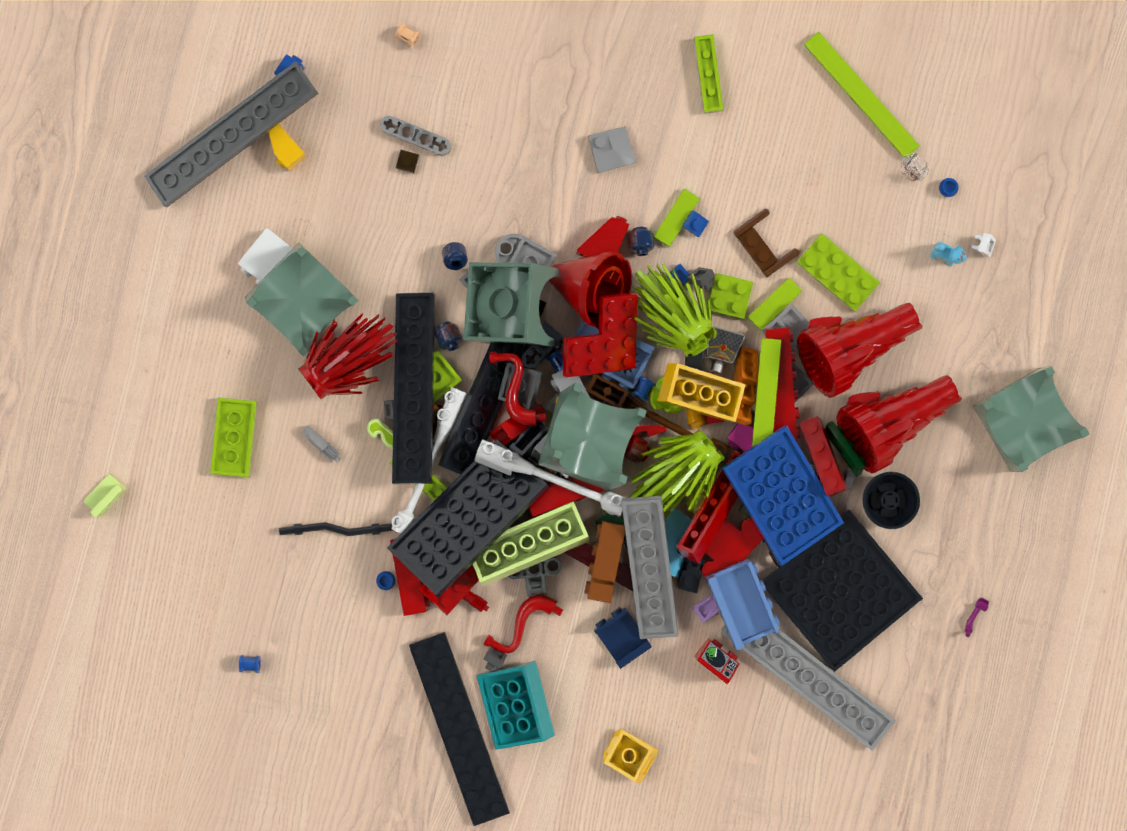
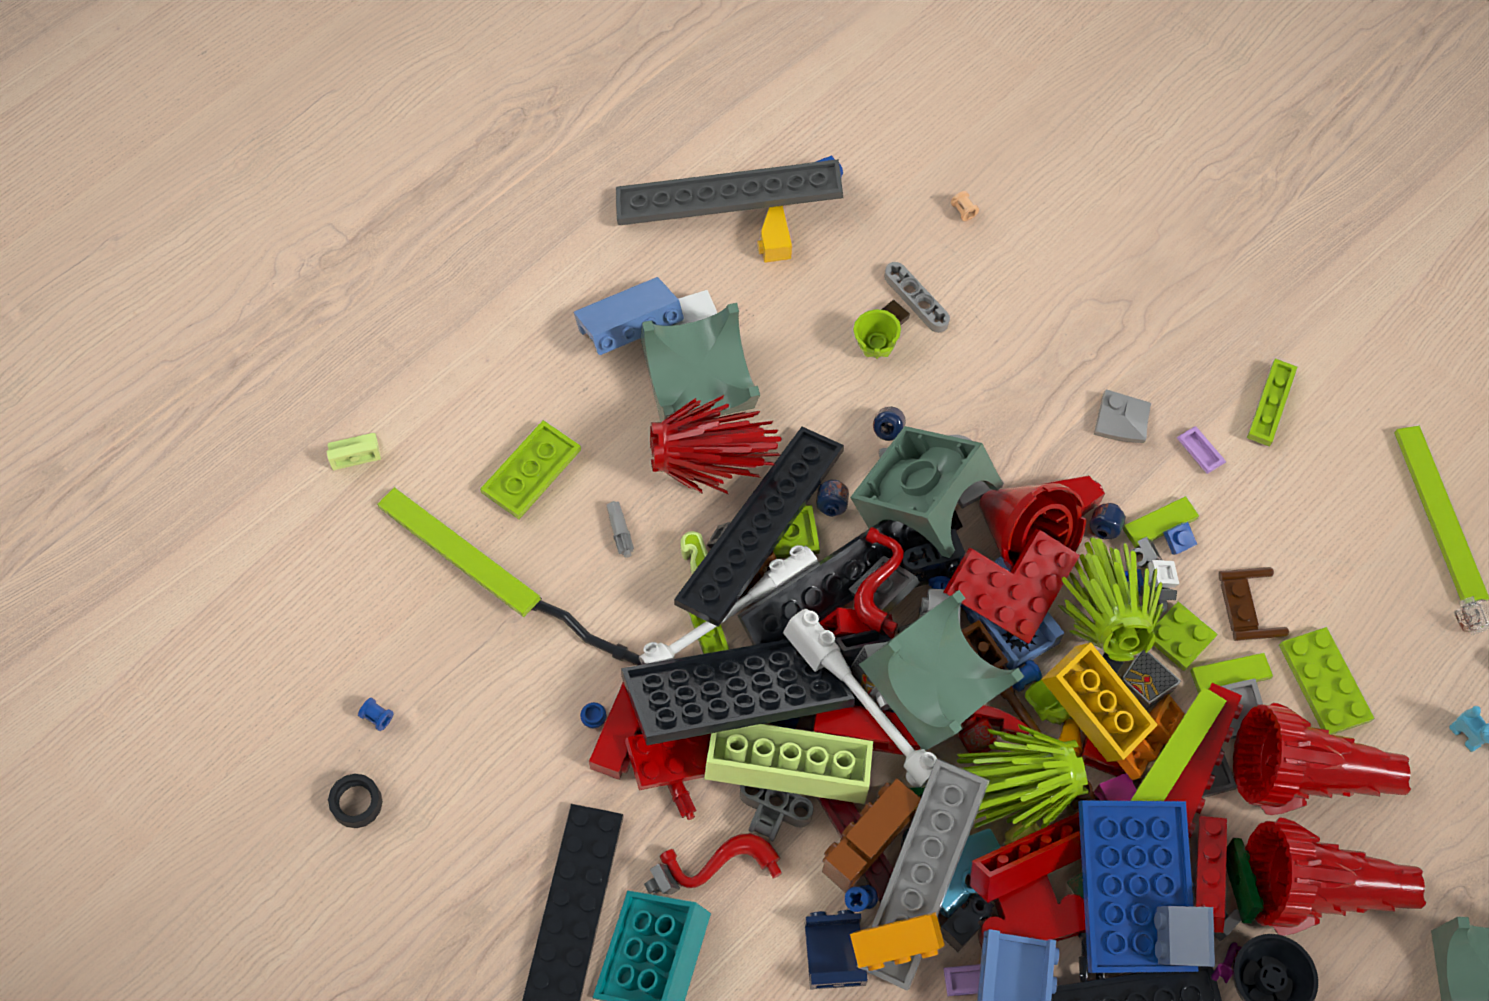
camera: 25 degrees right, 25 degrees down
none -> black tyre [328,773,383,828]
none -> lime tile [377,487,541,617]
none -> medium blue panel [573,277,684,355]
none -> blue bush [845,885,878,912]
none -> light orange brick [850,912,945,971]
none -> lime helmet [853,309,901,359]
none -> tile [1133,537,1162,568]
none -> white tile [1147,560,1179,588]
none -> sand blue slope [1154,906,1215,967]
none -> lavender tile [1177,426,1226,474]
none -> magenta piece [1211,942,1242,984]

